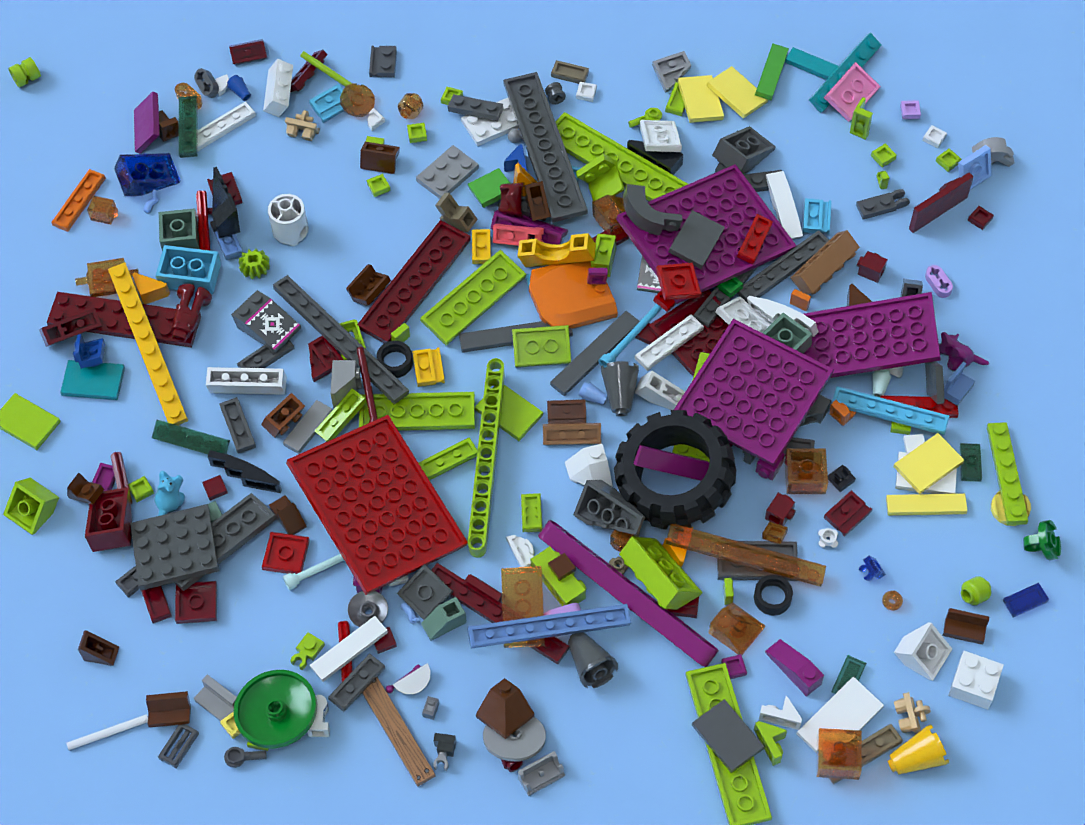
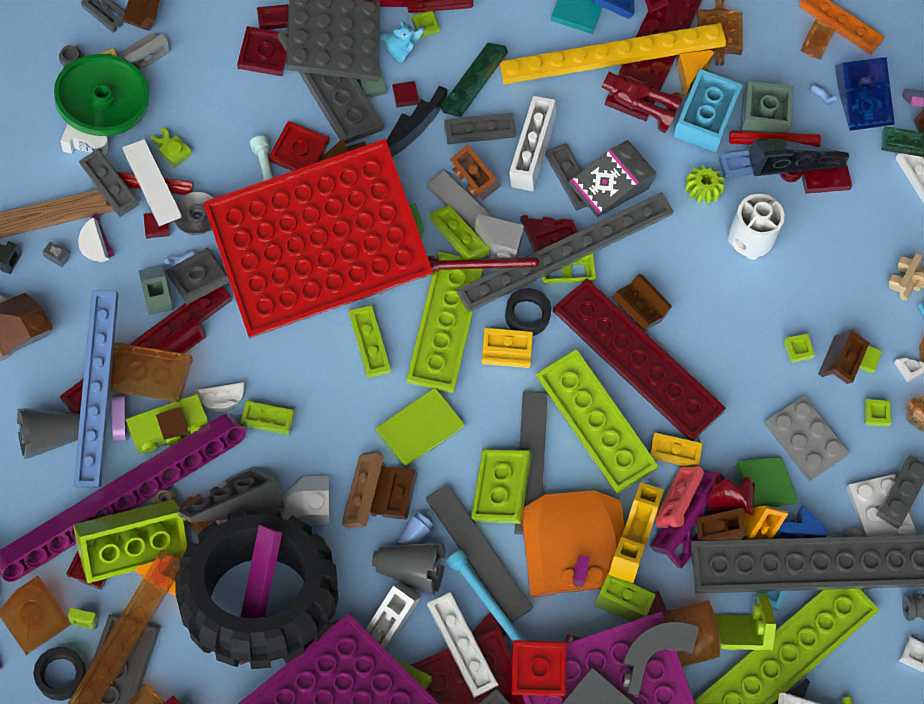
camera: 95 degrees right, 5 degrees up
lime tile [391,323,410,342] -> none
dark tan brick [435,193,478,232] -> none
lime beam [468,358,505,558] -> none

